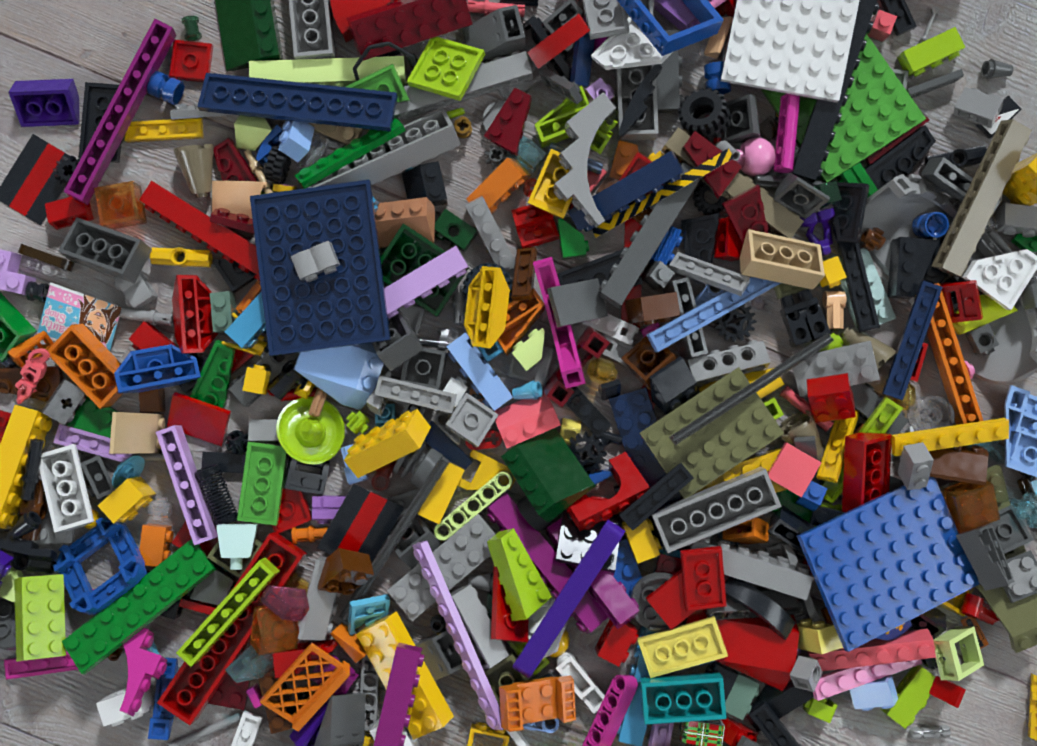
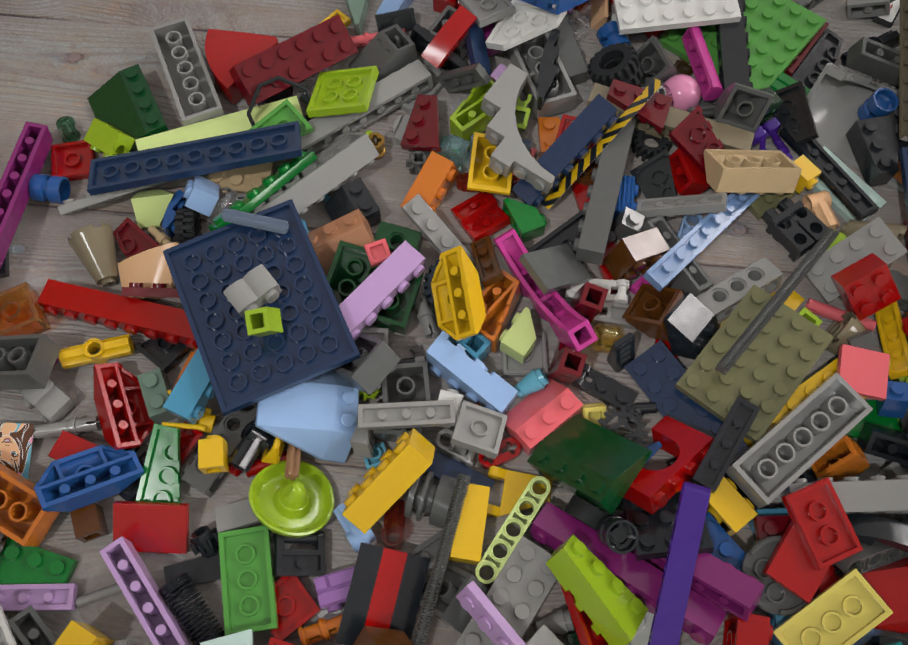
camera: 15 degrees left, 20 degrees down
tan slope [109,412,166,454] -> none
medium azure dish [112,455,145,488] -> none
yellow tile [124,118,203,143] -> none
lime gear [346,410,370,435] -> none
black gear [713,304,757,342] -> none
reddish brown gear [860,227,886,251] -> none
none -> lime brick [84,118,135,157]
none -> sand blue axle [221,208,289,234]
none -> lime brick [244,306,283,337]
none -> coral tile [364,238,391,268]
none -> black wheel [596,514,639,554]

